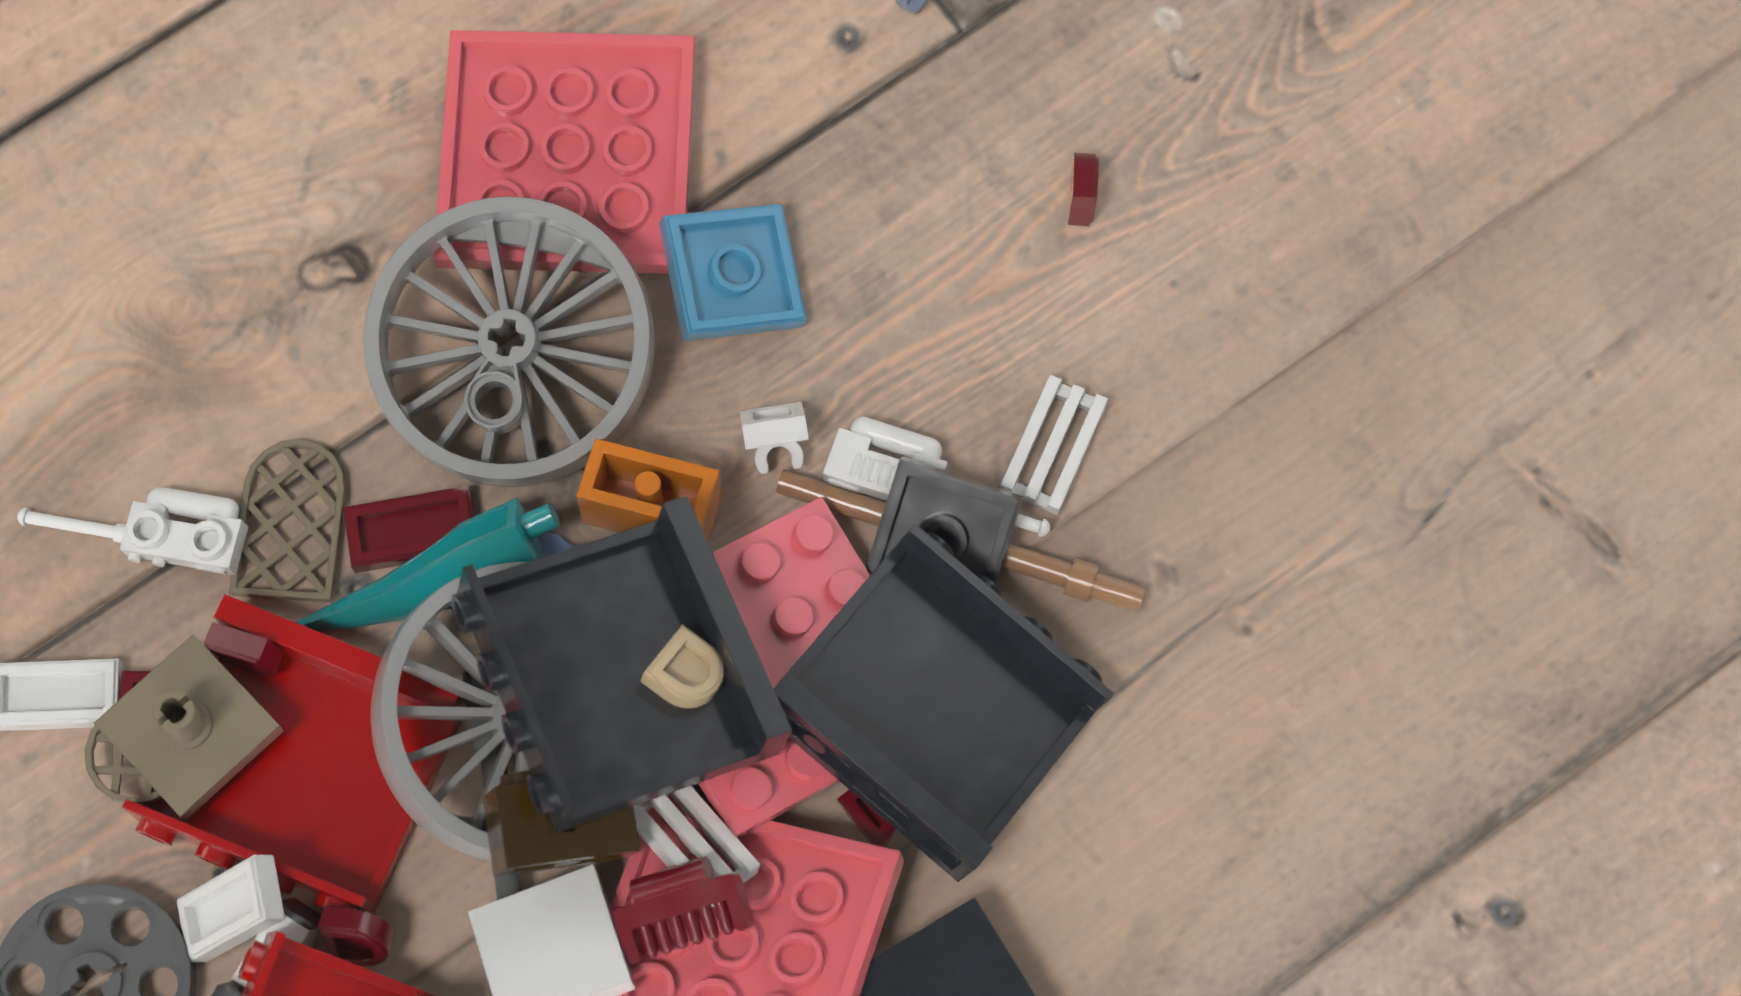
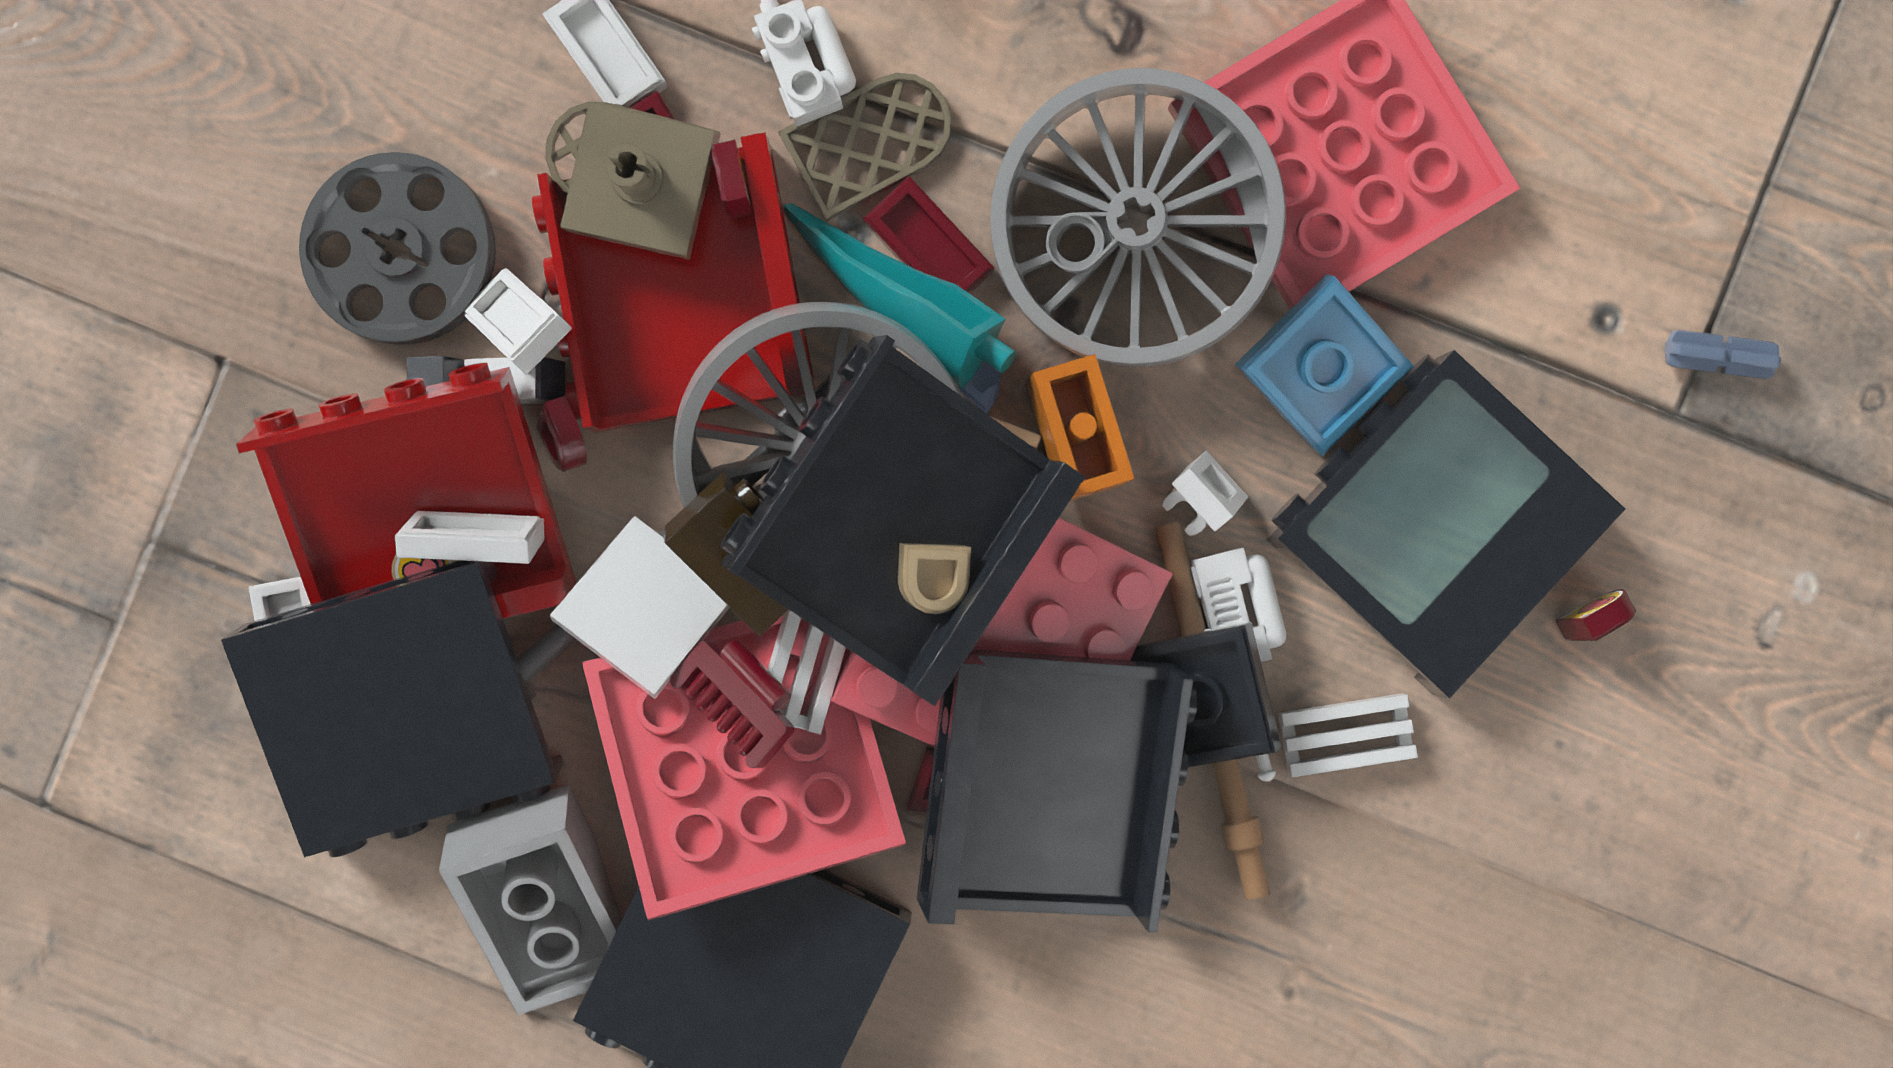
camera: 60 degrees right, 15 degrees up
none -> panel [1267,350,1626,699]

